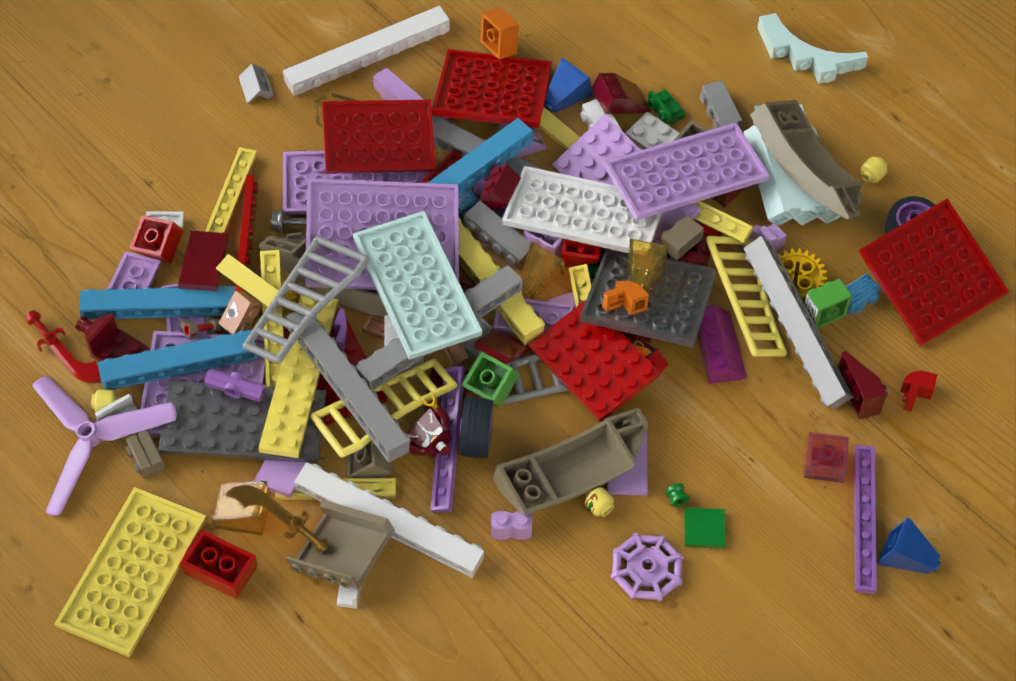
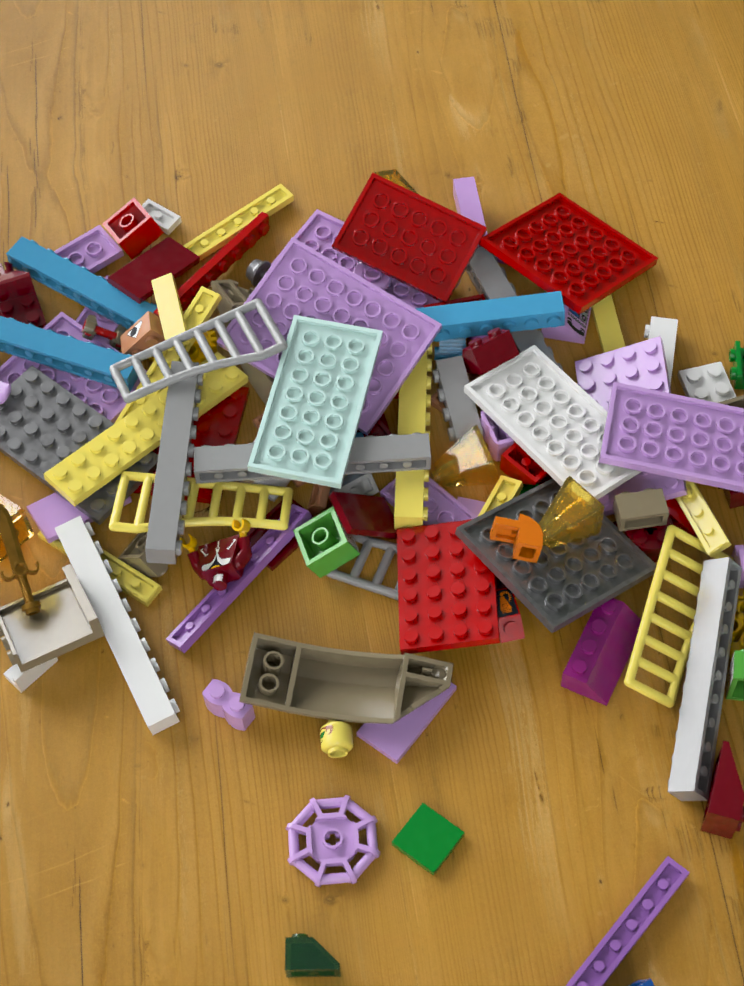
camera: 40 degrees right, 0 degrees up
medium lavender piece [204,369,266,402] -> none
panel [239,64,274,103] -> none
white brick [283,6,450,96] -> none
medium lavender slope [334,308,348,351] -> none
black wheel [460,397,493,458] -> none
orange brick [480,7,519,60] -> none
blue slope [544,58,594,113] -> none
dark red slope [591,73,651,114] -> none
green wheel [665,483,690,507] -> none
clear pink brick [803,432,849,483] -> none
none -> clear green slope [285,933,341,977]

